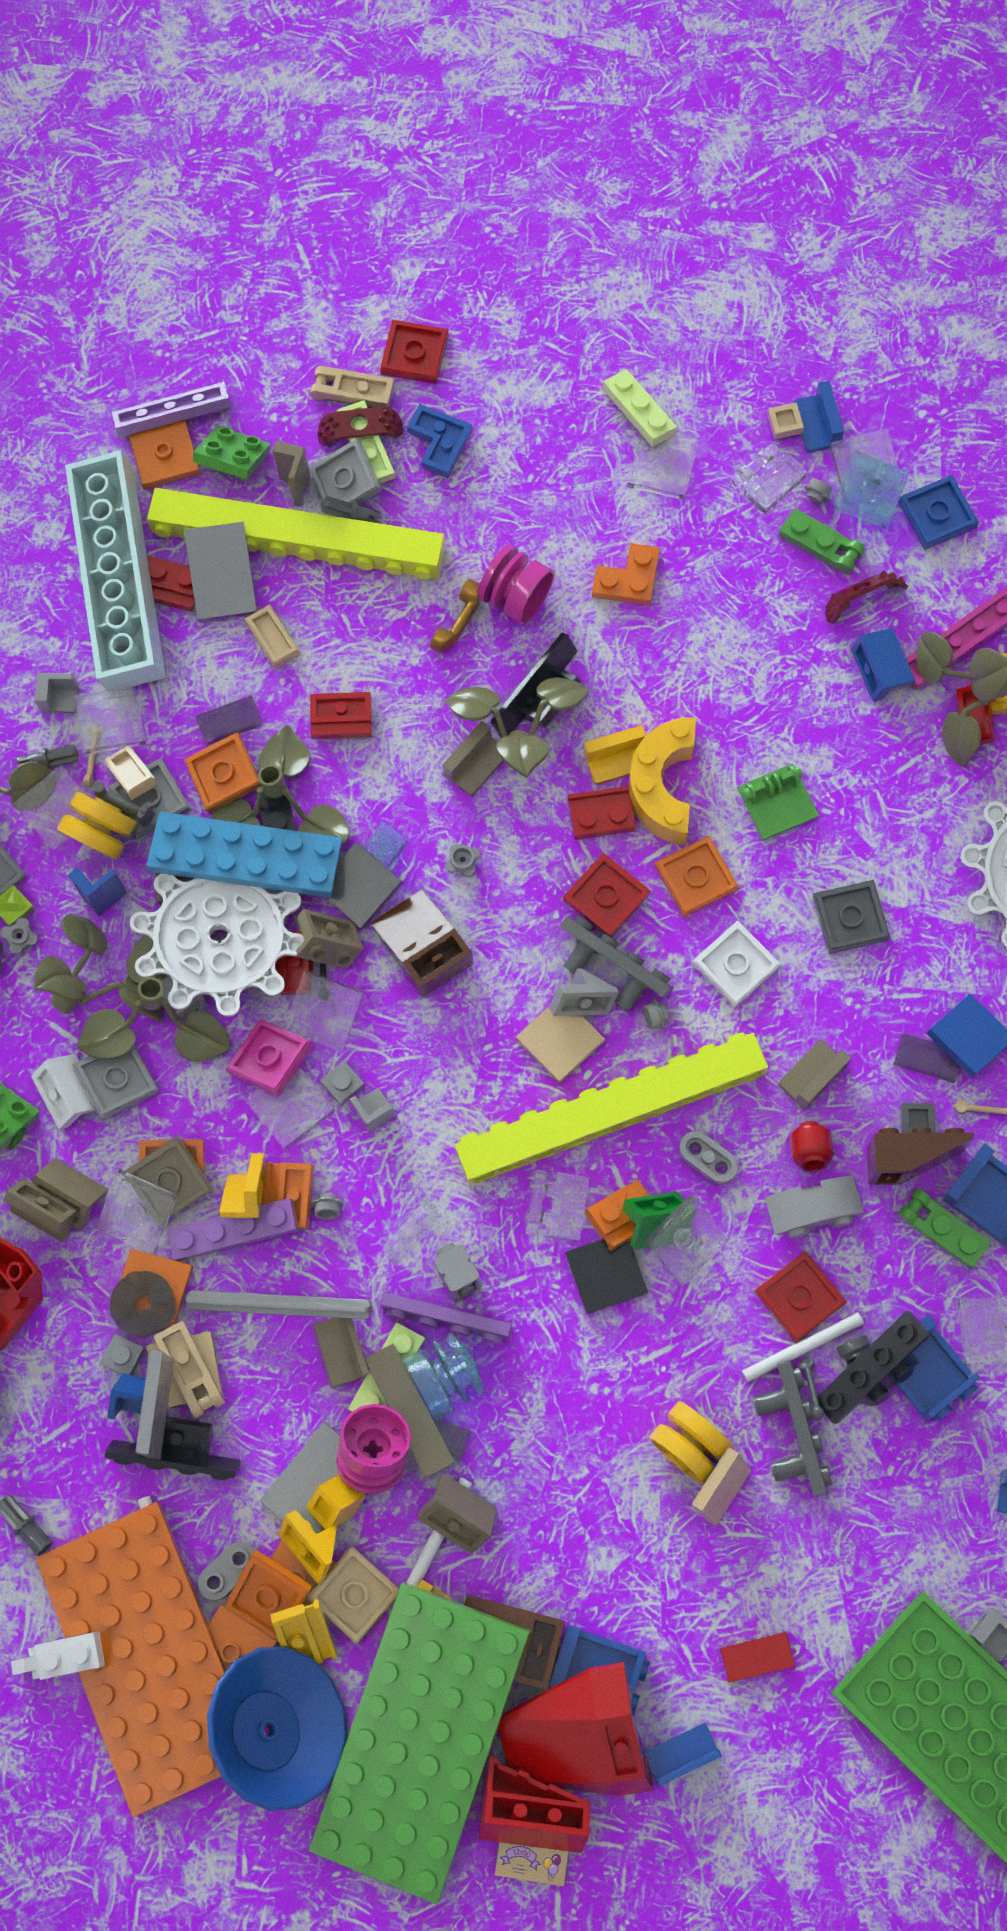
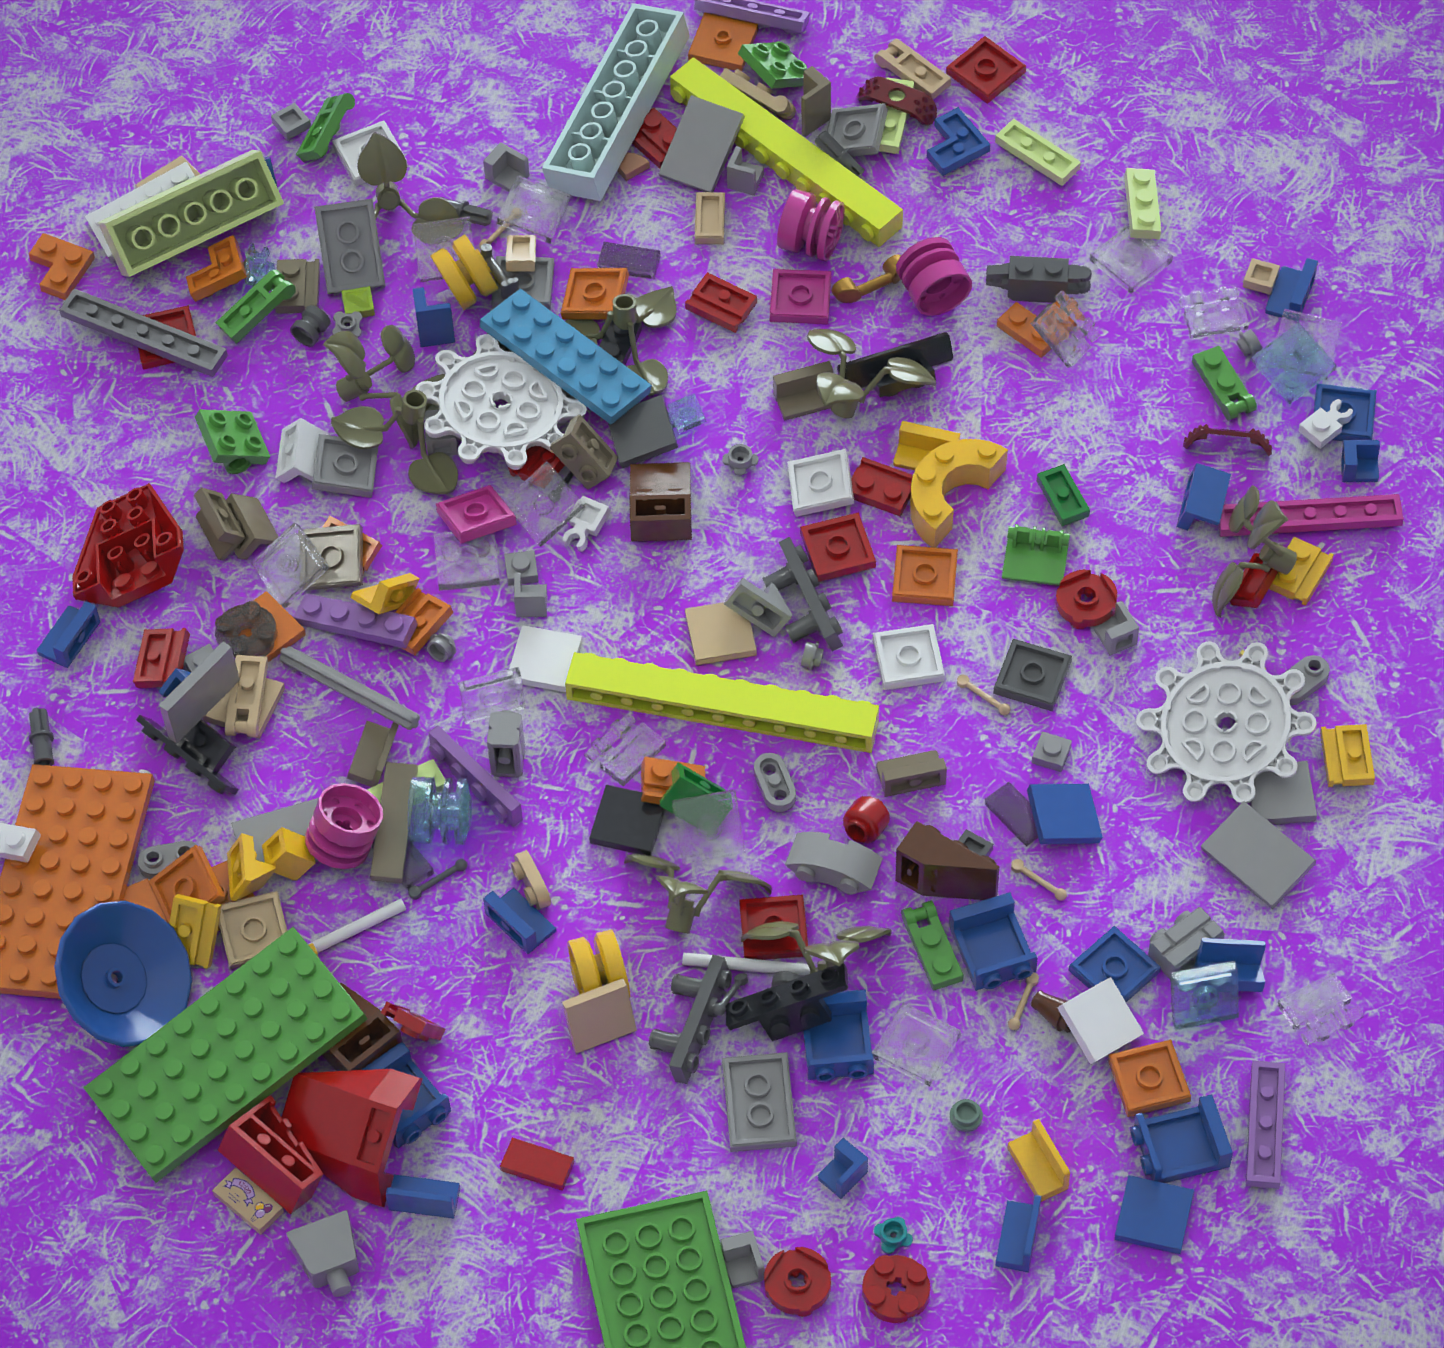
camera: 30 degrees right, 15 degrees down
dark tan panel [417,1474,497,1554] -> none
none -> red plate [133,628,190,688]
none -> light grey torso [286,1210,359,1297]
none -> red plate [381,1001,446,1042]
none -> dark grey hinge [408,859,467,900]
none -> blue panel [483,887,556,954]
none -> white tile [507,625,582,693]
none -> tan plate [511,850,551,910]
none -> white plate [563,496,611,552]
none -> nougat tile [617,152,650,181]
none -> olive plant [624,854,772,934]
none -> tan plate [720,68,796,120]
none -> light grey tile [722,1052,797,1152]
none -> light grey panel [727,146,764,195]
none -> olive plant [741,921,892,974]
none -> dark pink tile [770,269,831,324]
none -> dark pink wheel [777,189,845,261]
none -> white tile [787,449,854,517]
none -> tan hinge [957,674,1011,715]
none -> dark grey hinge [986,256,1092,303]
none -> yellowish green plate [995,118,1081,186]
none -> clear plate [1030,290,1100,368]
none -> light grey plate [1032,731,1072,772]
none -> green plate [1036,464,1090,526]
none -> red plate [1056,569,1117,629]
none -> light grey panel [1093,601,1139,656]
none -> white plate [1299,399,1353,449]
none -> blue panel [1340,440,1380,482]

